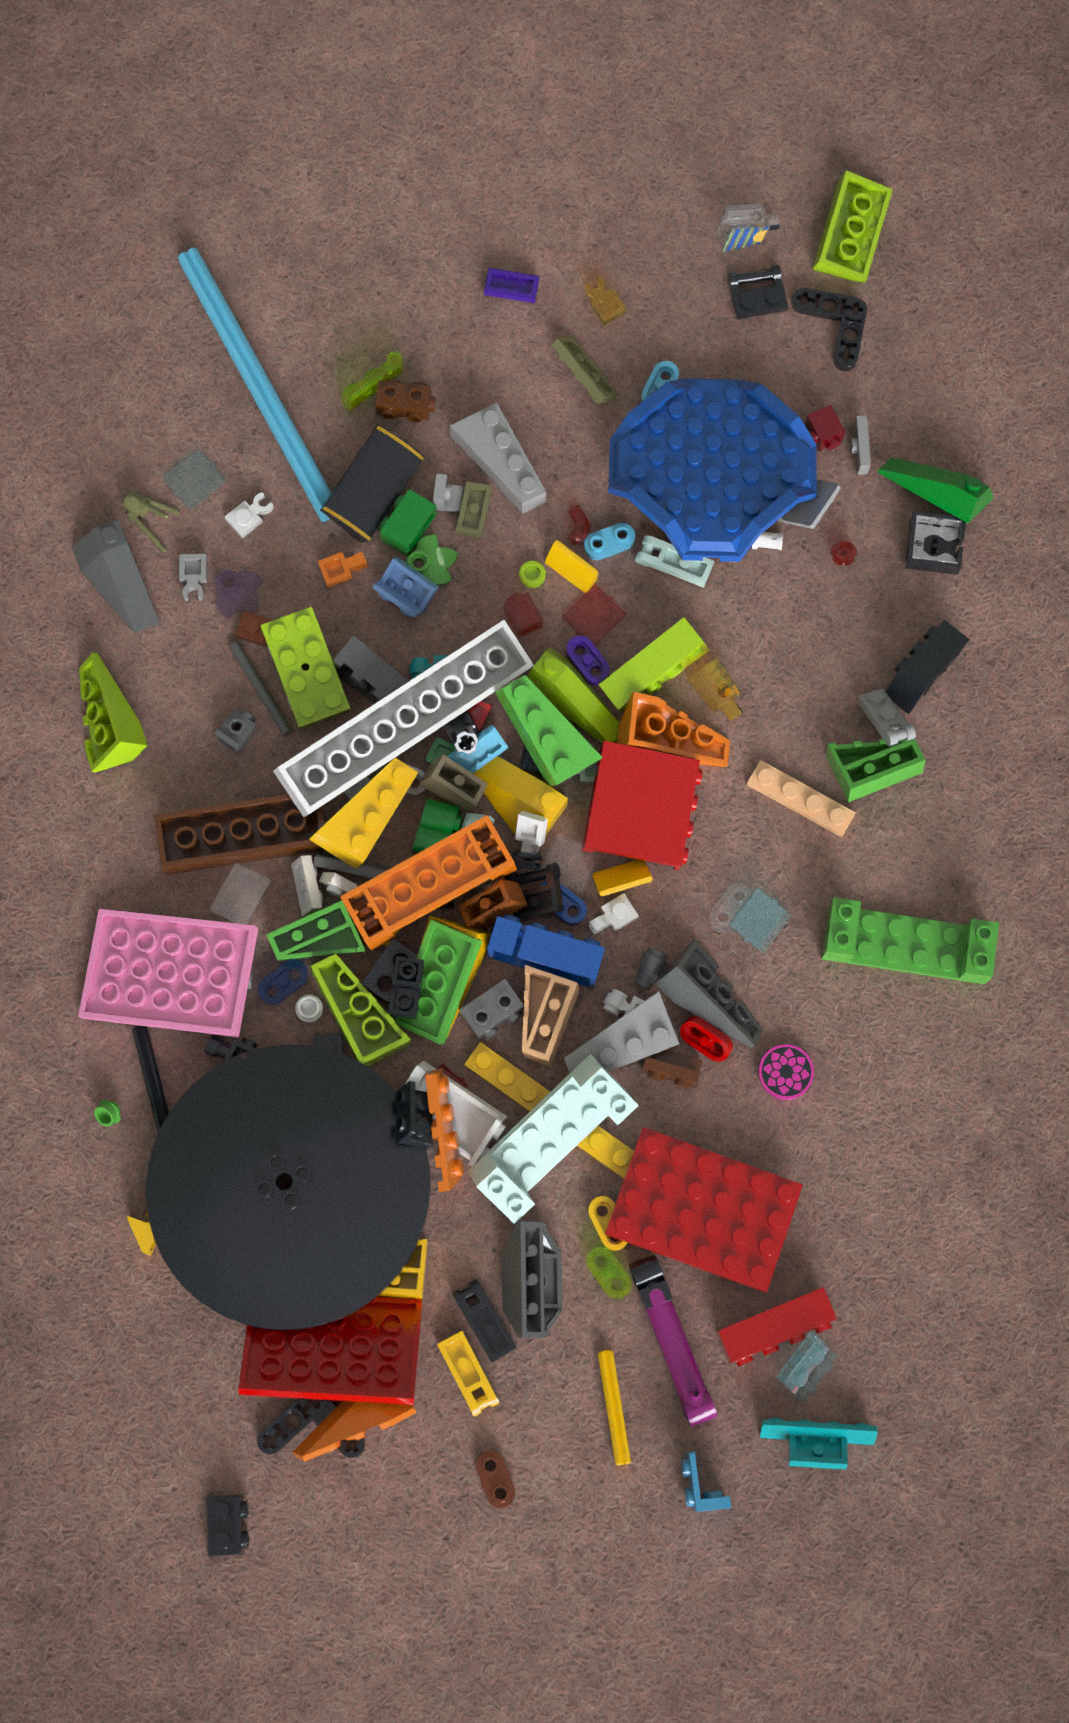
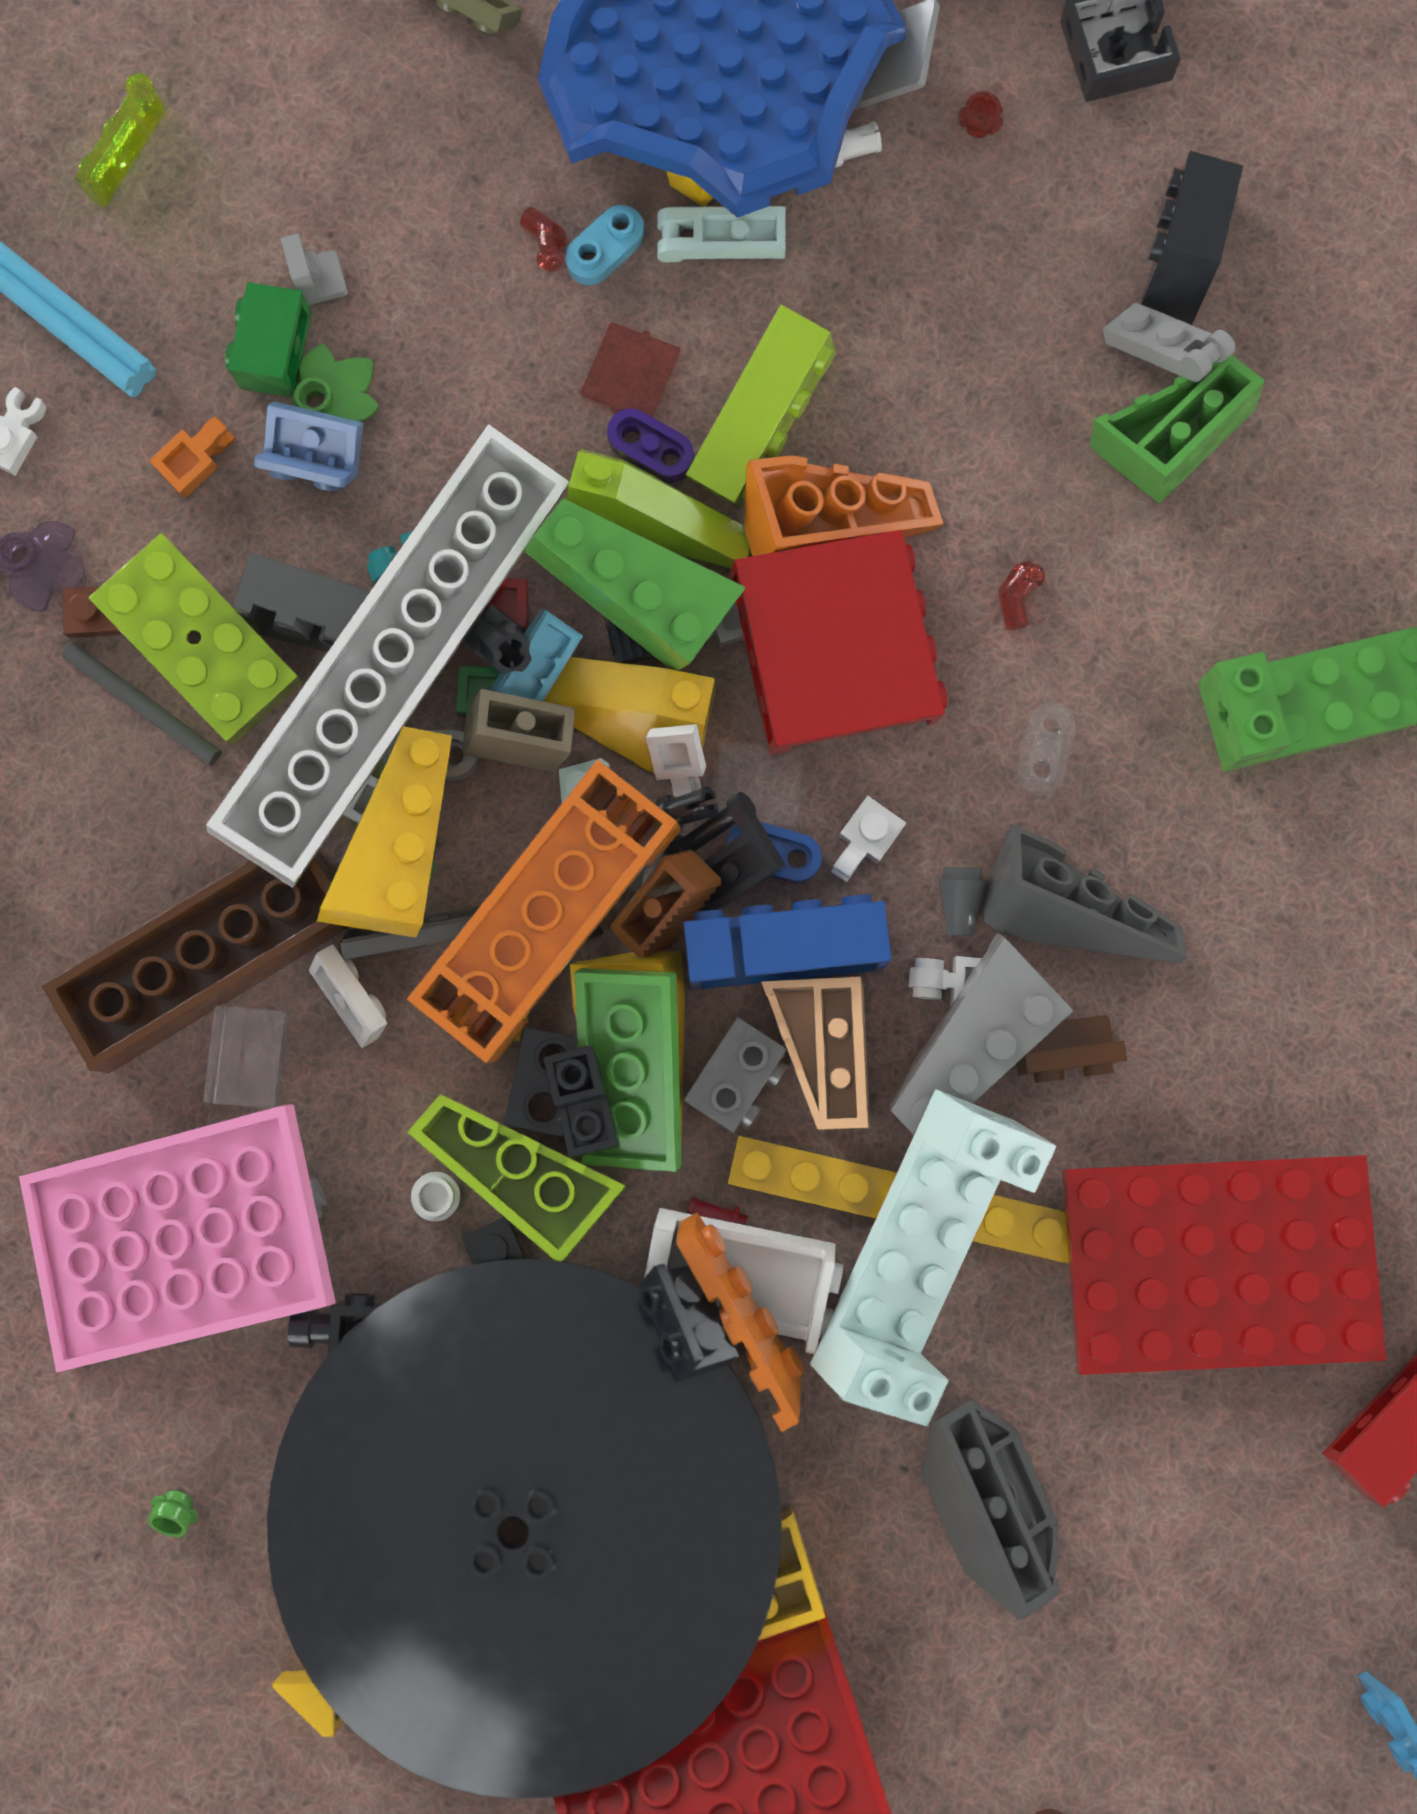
camera: 15 degrees left, 5 degrees up
black axle [132,1026,169,1133] -> none
dark grey brick [214,709,258,755] -> none
clear blue plate [258,959,309,1005] -> none
bright green wedge [266,901,365,961] -> none
white plate [319,872,357,897] -> none
black slope [320,425,425,543] -> none
reddish brown brick [375,379,436,422] -> none
green brick [412,798,463,855] -> none
yellow plate [437,1331,499,1417] -> none
light grey wedge [450,403,546,514] -> none
black plate [452,1279,516,1363] -> none
olive plate [456,481,493,539] -> none
clear red brick [504,592,543,639] -> none
lime tile [519,560,546,588] -> none
yellow slope [545,540,598,593] -> none
clear neon green plate [586,1247,632,1299] -> none
yellow plate [588,1196,627,1251] -> none
yellow slope [592,859,653,896] -> none
yellow axle [598,1350,631,1465] -> none
magenta piece [628,1254,717,1427] -> none
red plate [680,1016,733,1062] -> none
clear yellow torso [687,657,743,722] -> none
clear light blue piece [728,887,792,953] -> none
light nougat plate [747,760,856,837] -> none
tile [758,1044,814,1100] -> none
none -> clear red arm [998,561,1045,631]

